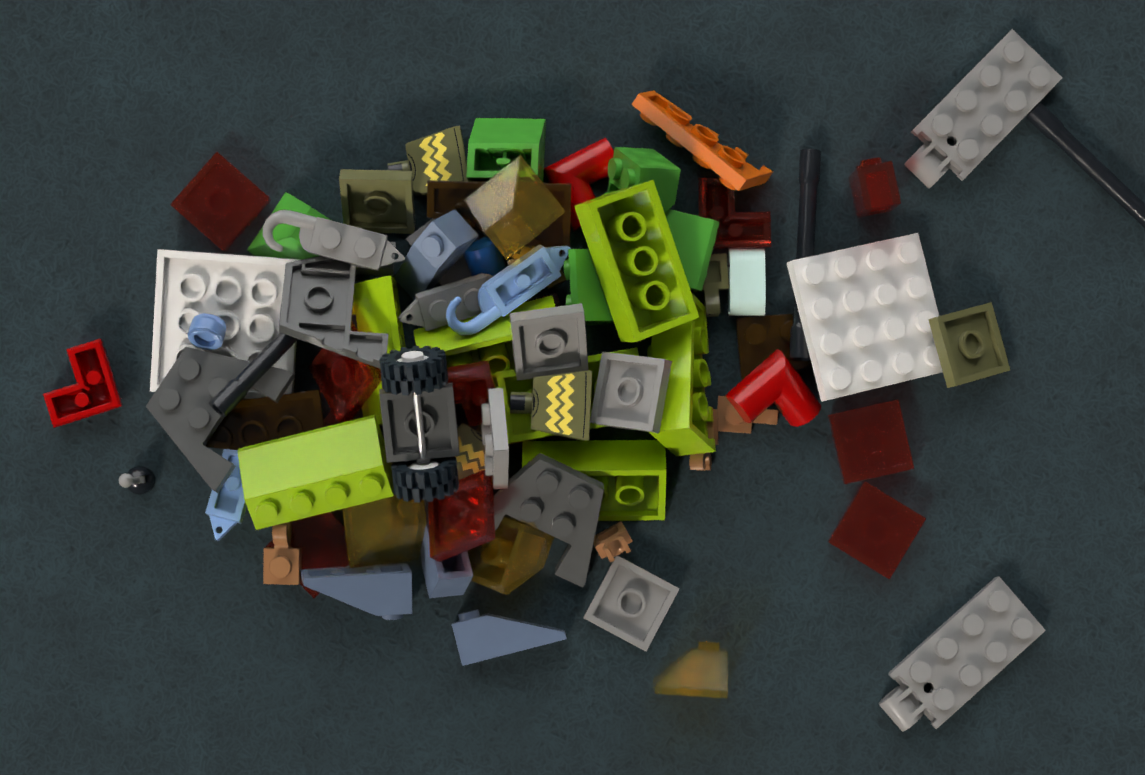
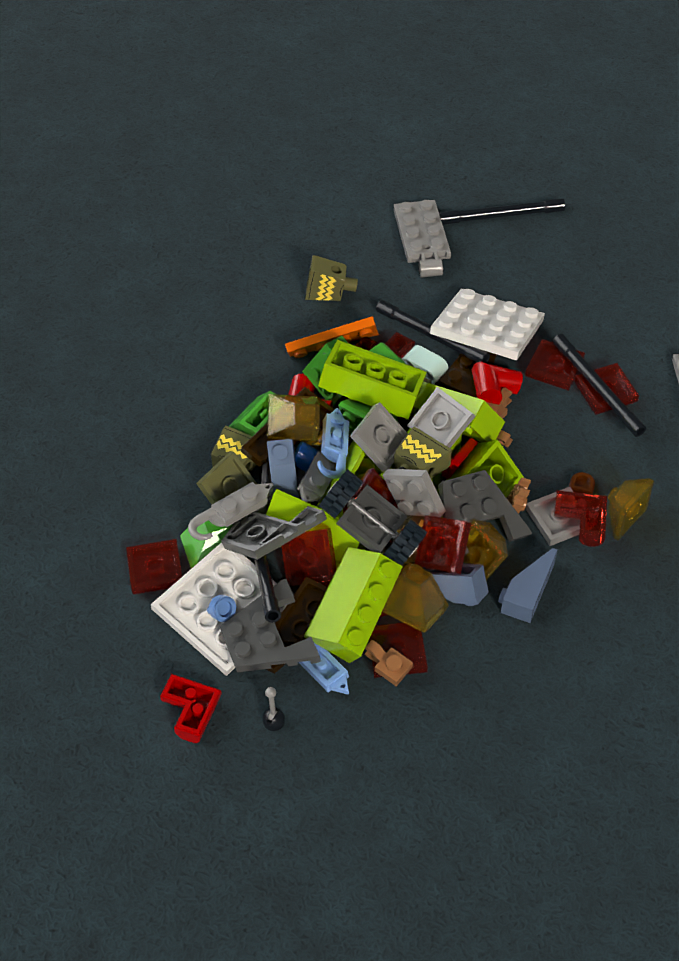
camera: 55 degrees left, 35 degrees down
sand blue slope [300,563,412,620] -> none
clear red brick [848,157,901,218] -> none
olive plate [928,302,1010,388] -> none
none -> olive torso [305,255,358,301]
none -> red tile [442,438,478,479]
none -> black piece [553,334,646,437]
none -> clear red brick [554,490,607,547]
none -> reddish brown tile [569,472,595,499]

